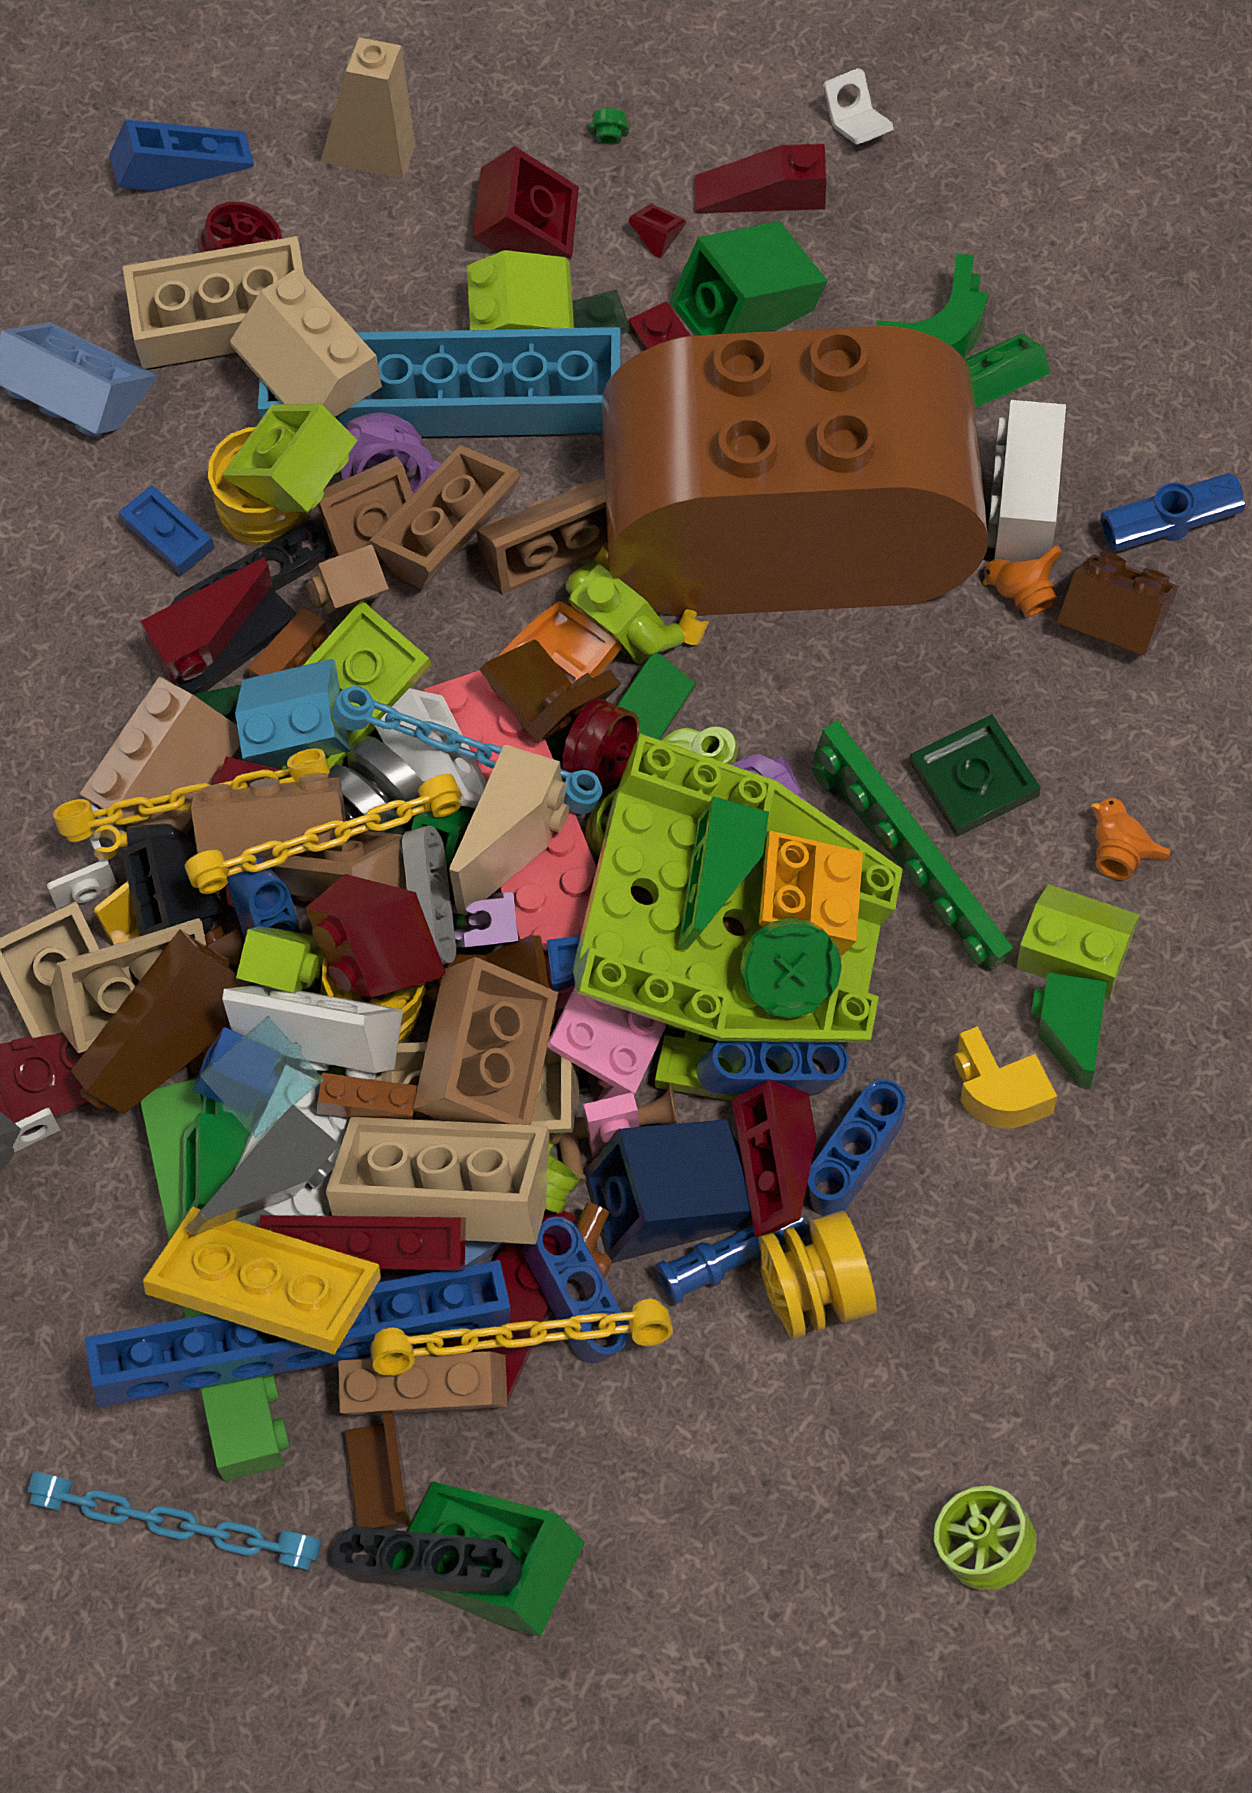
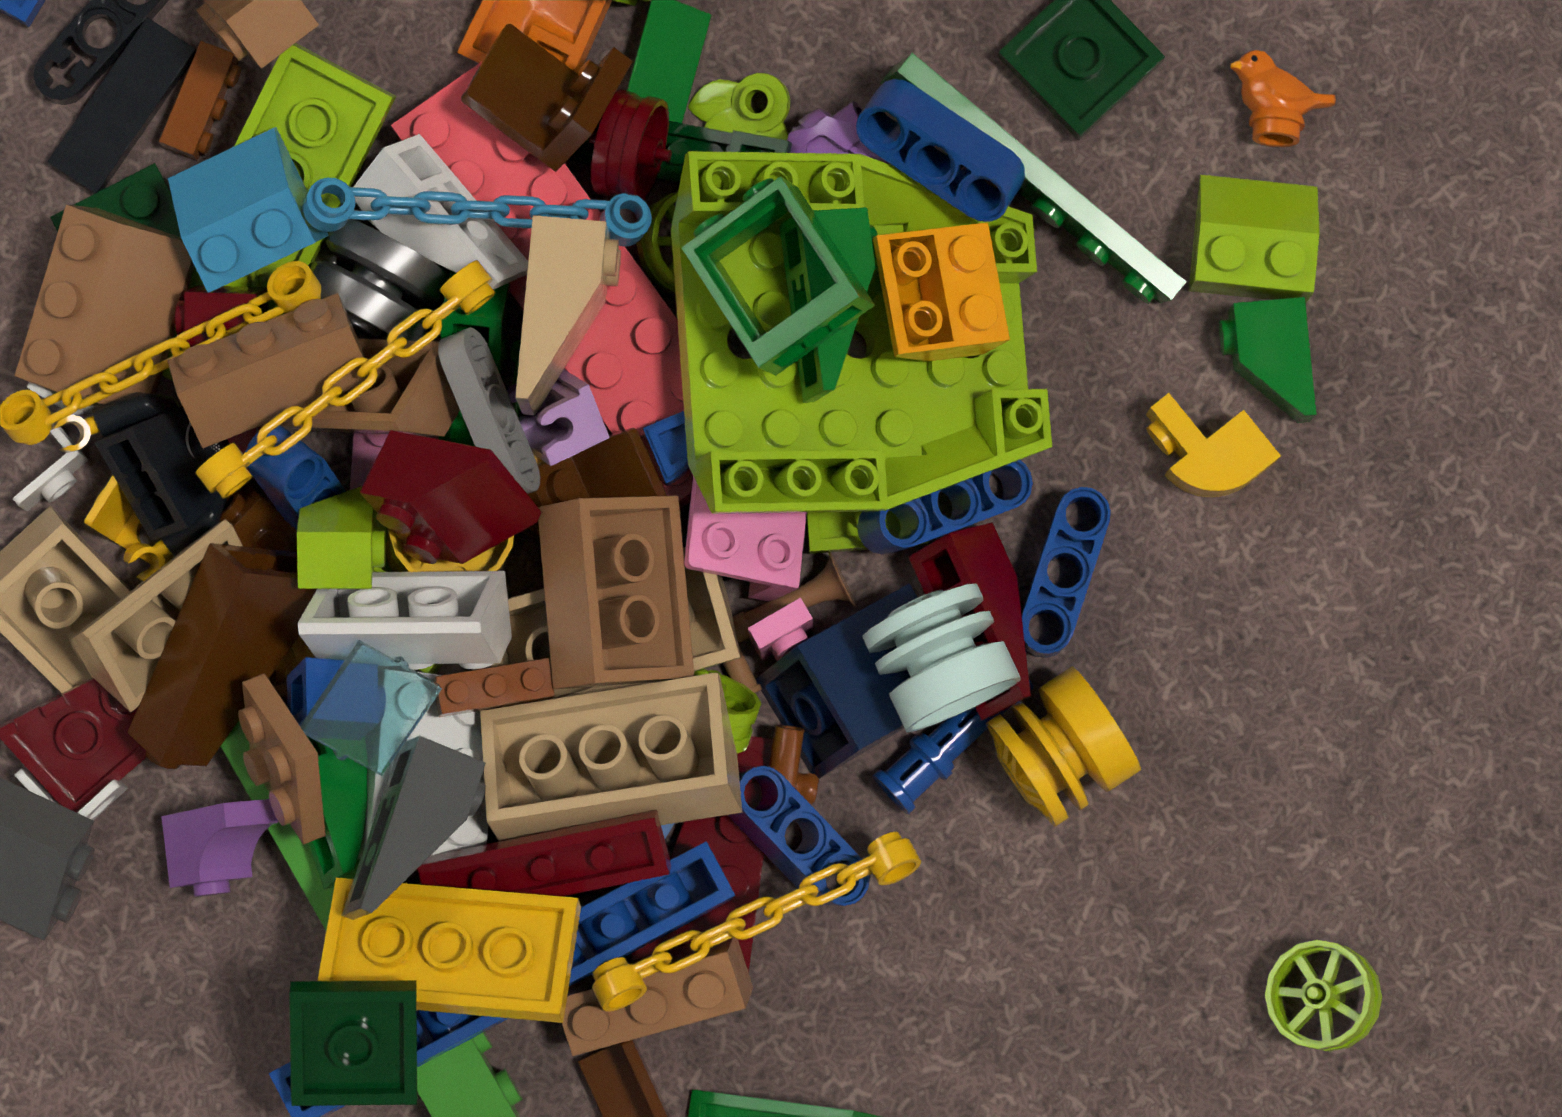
camera: 20 degrees left, 20 degrees up
dark red slope [140,557,272,684] -> none
green tile [740,917,842,1018] -> none
none -> medium lavender arch [162,799,278,897]
none -> medium nougat plate [238,673,326,845]
none -> dark green plate [289,980,417,1106]
none -> green window [682,176,875,376]
none -> blue beam [856,79,1025,222]
none -> light aqua wheel [862,583,1021,733]

